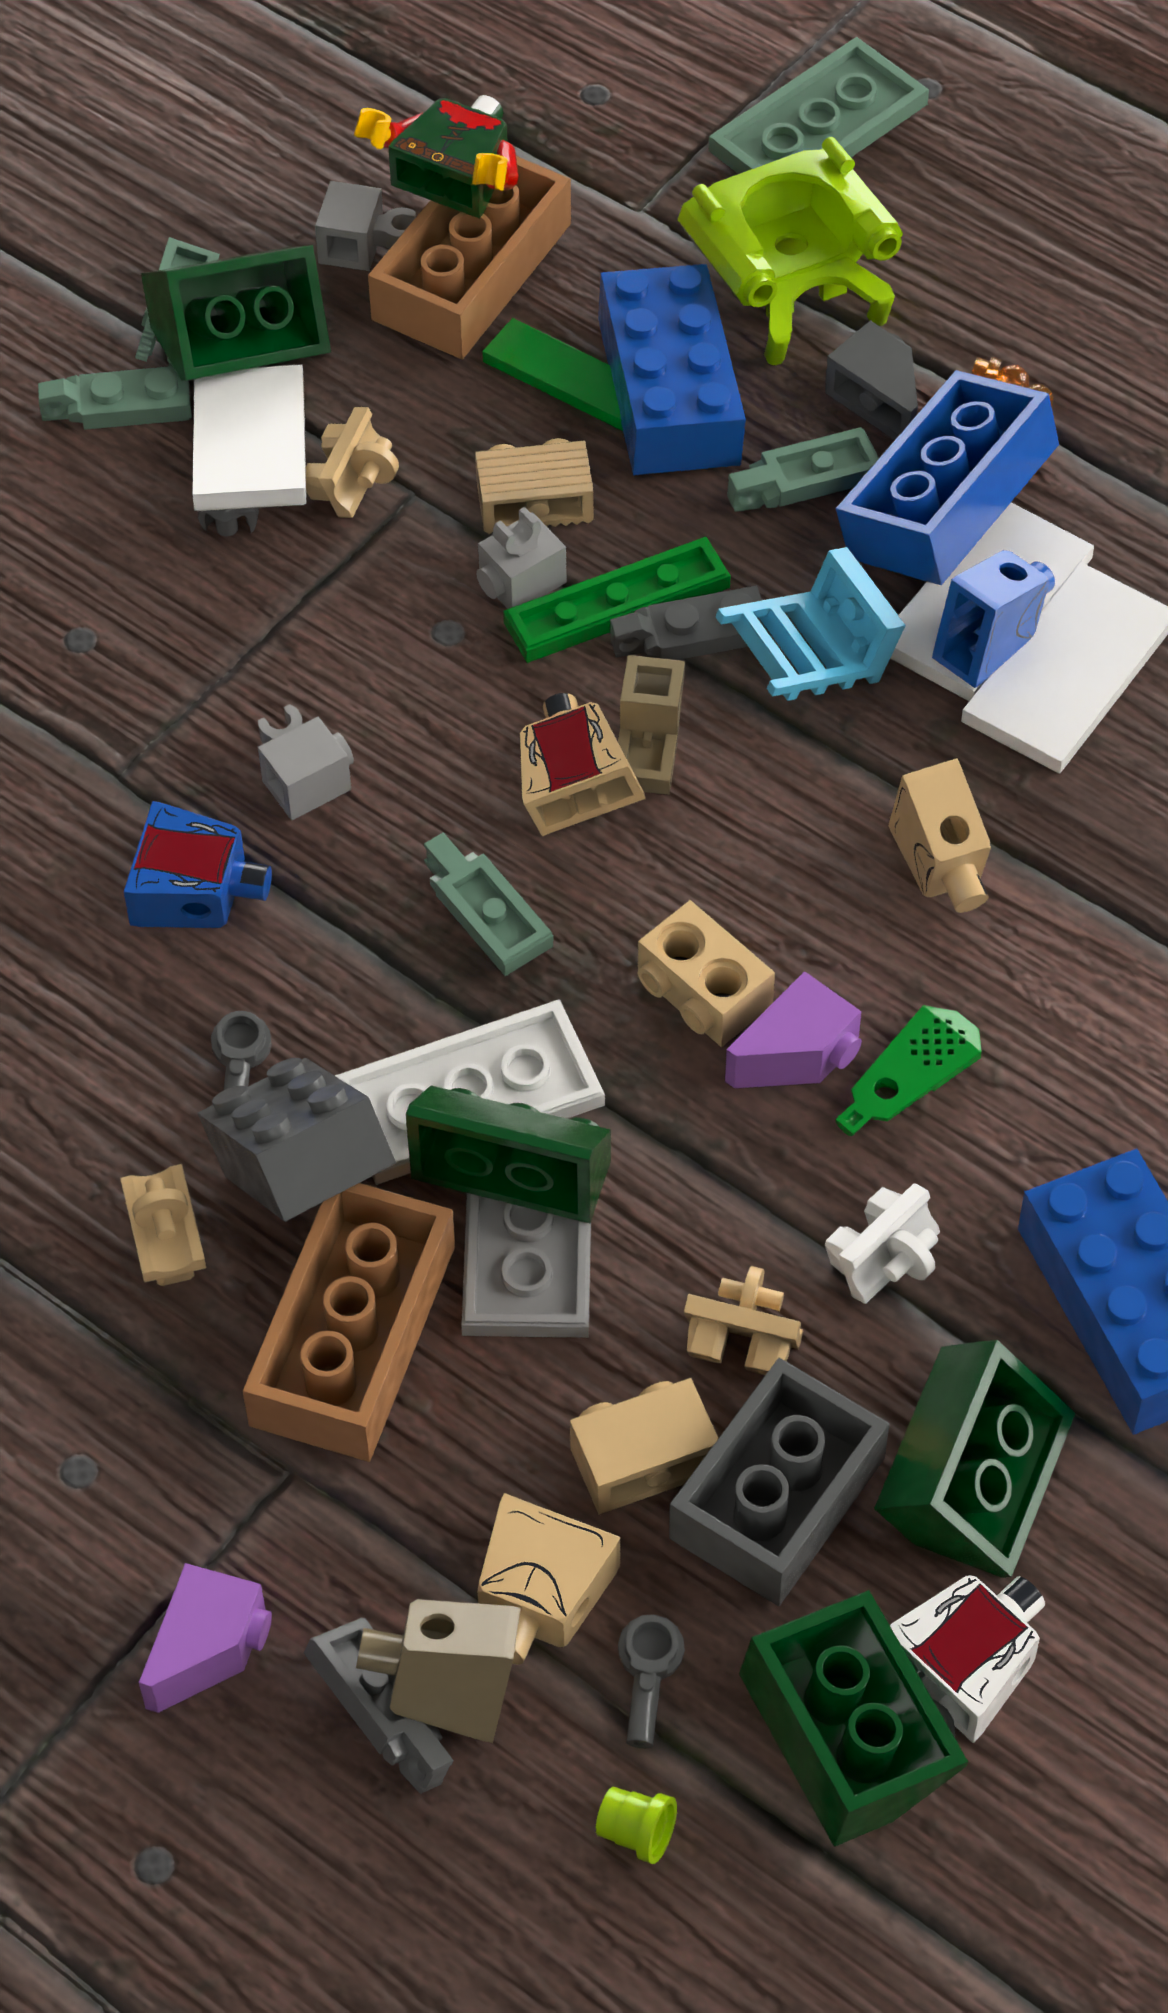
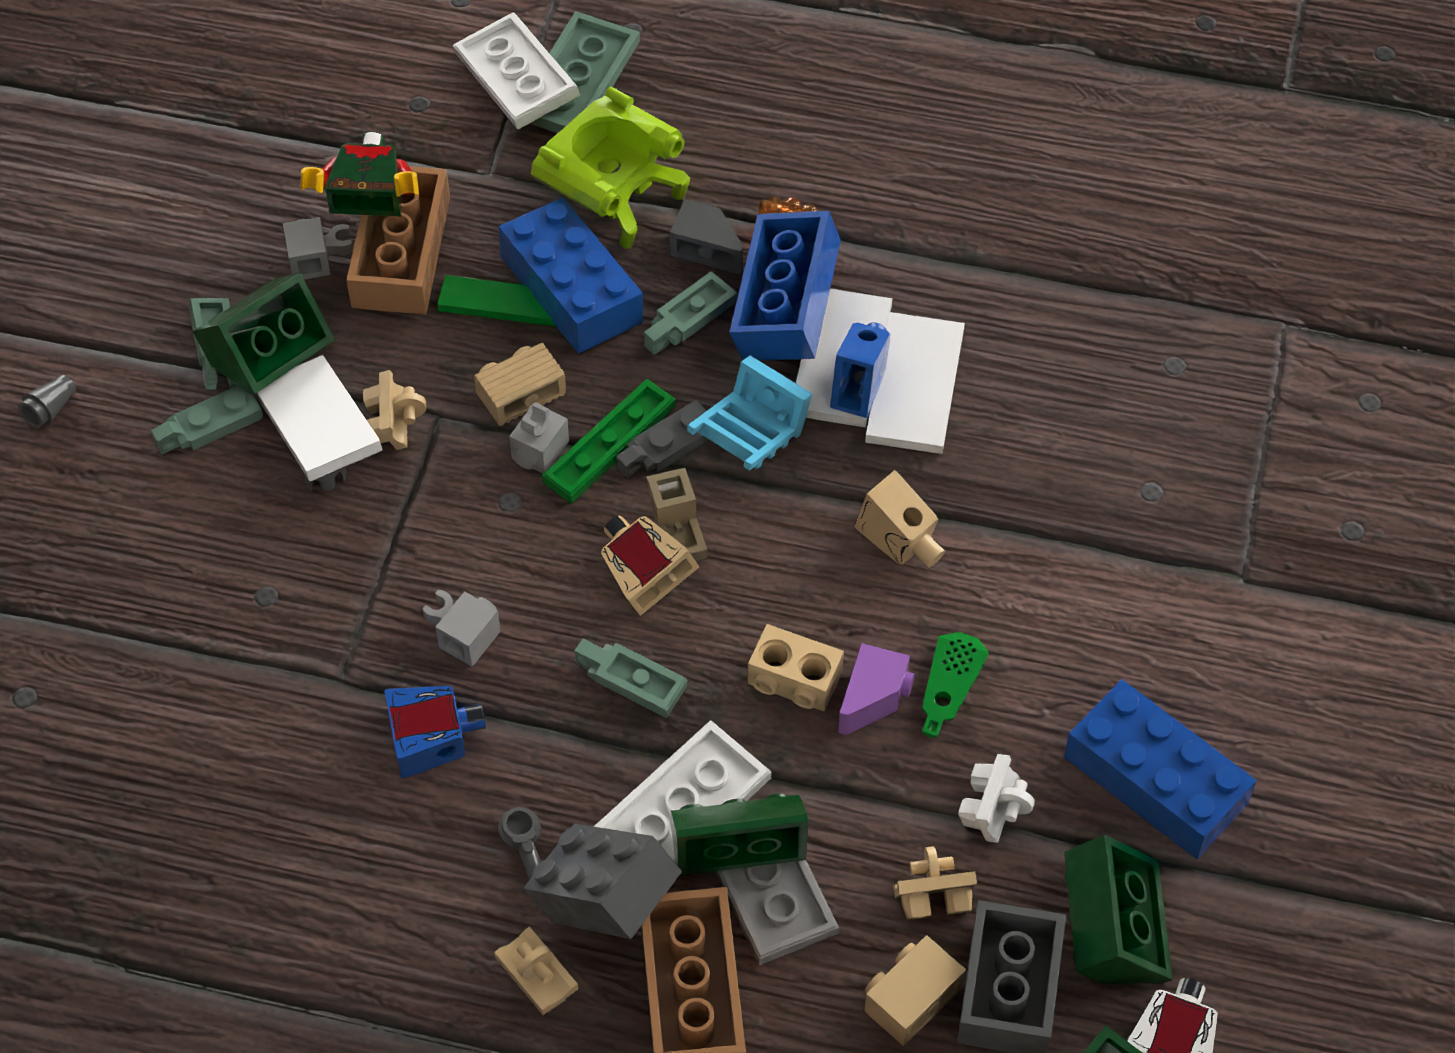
camera: 25 degrees left, 0 degrees up
none -> white tile [453,12,580,129]

